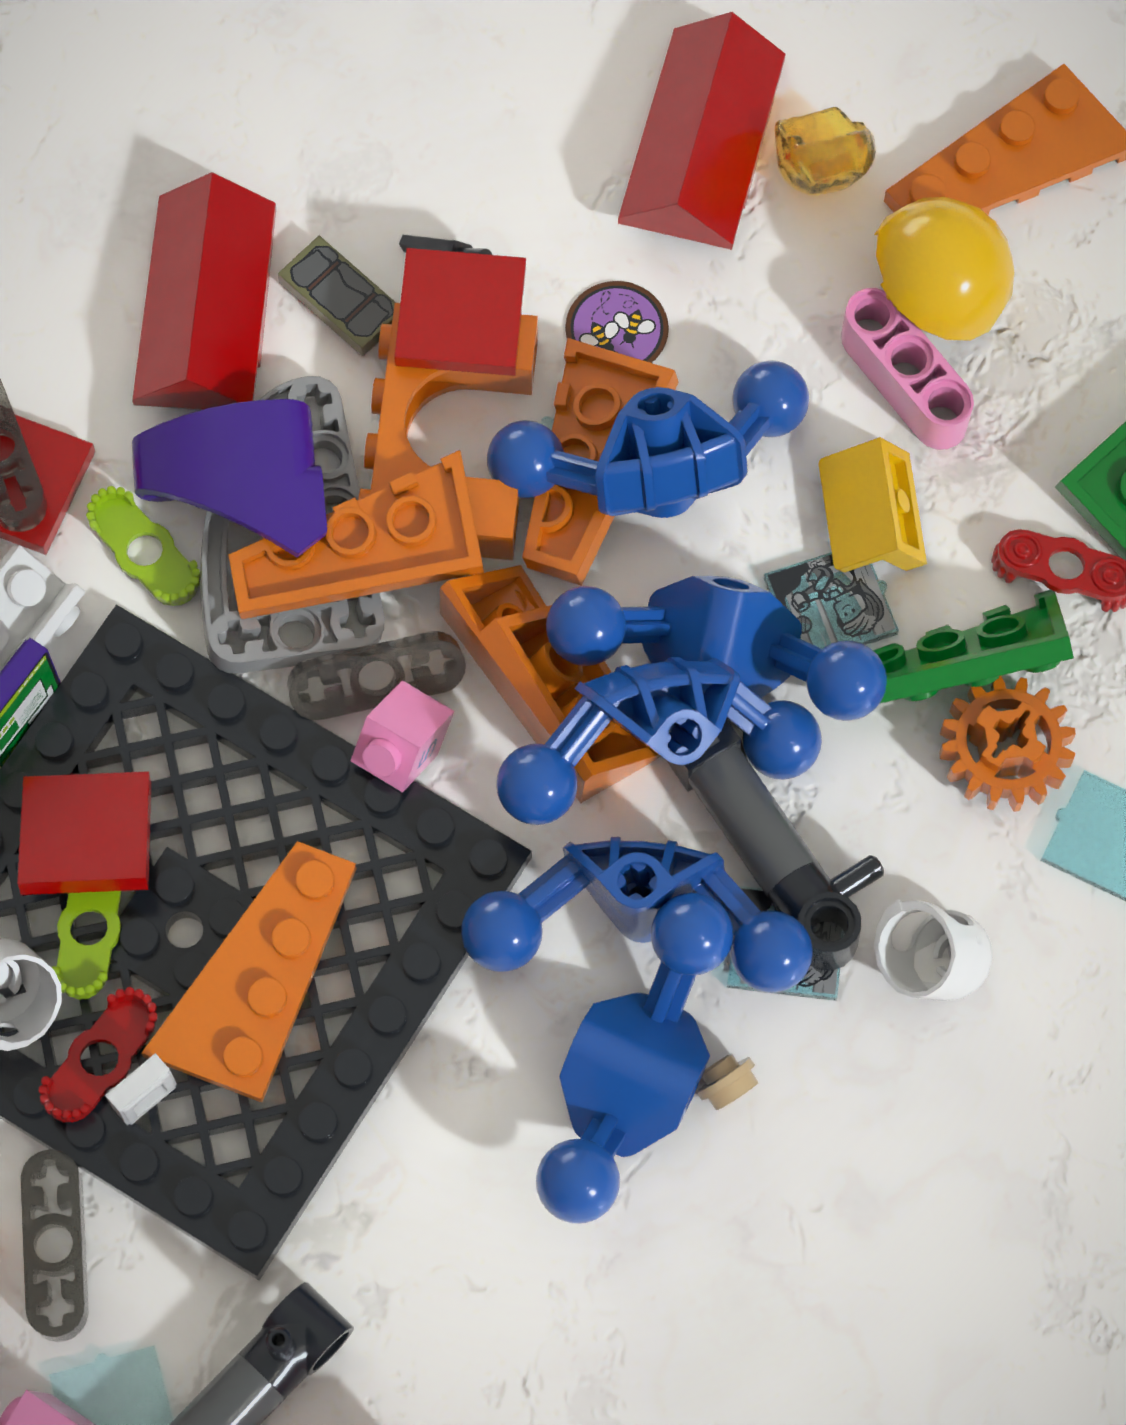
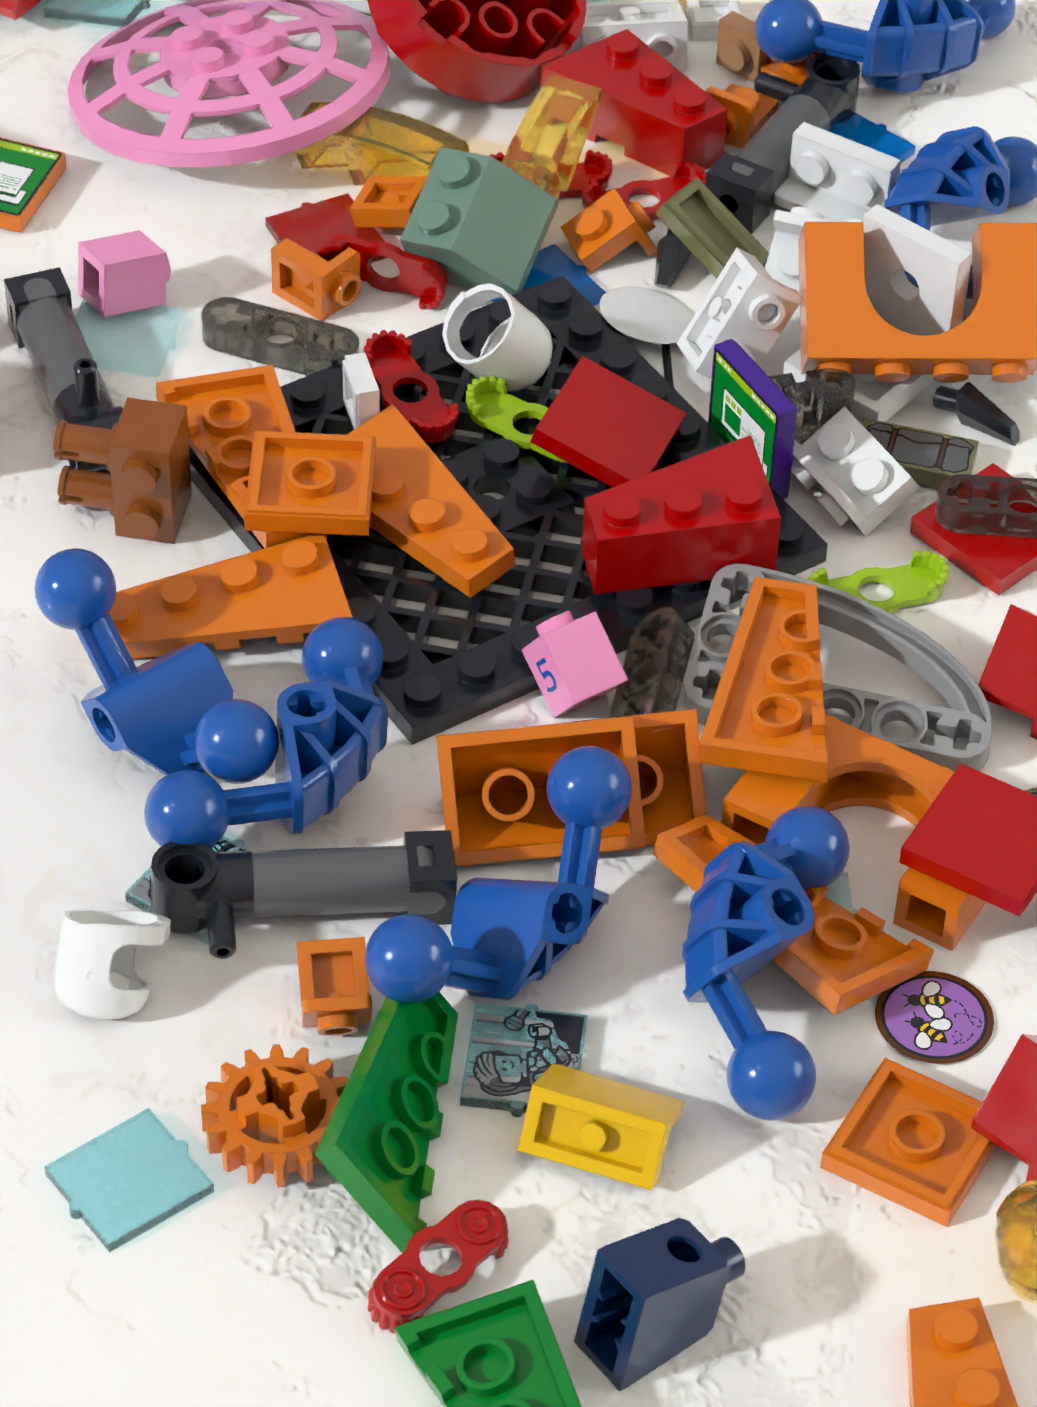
camera: 115 degrees right, 25 degrees down
dark purple panel [132,399,327,558] -> none
blue piece [496,657,822,825] -> none
tan plate [697,1053,758,1110] -> none
bright pink beam [841,288,974,450] -> none
yellow cylinder [874,197,1015,341] -> none
none -> dark orange brick [53,397,192,544]
none -> orange wing [109,533,353,659]
none -> orange wing [156,365,327,548]
none -> orange tile [244,431,376,536]
none -> orange bracket [296,937,372,1036]
none -> dark blue torso [574,1218,746,1391]
none -> red wedge [582,435,781,594]
none -> orange tile [820,1058,998,1227]

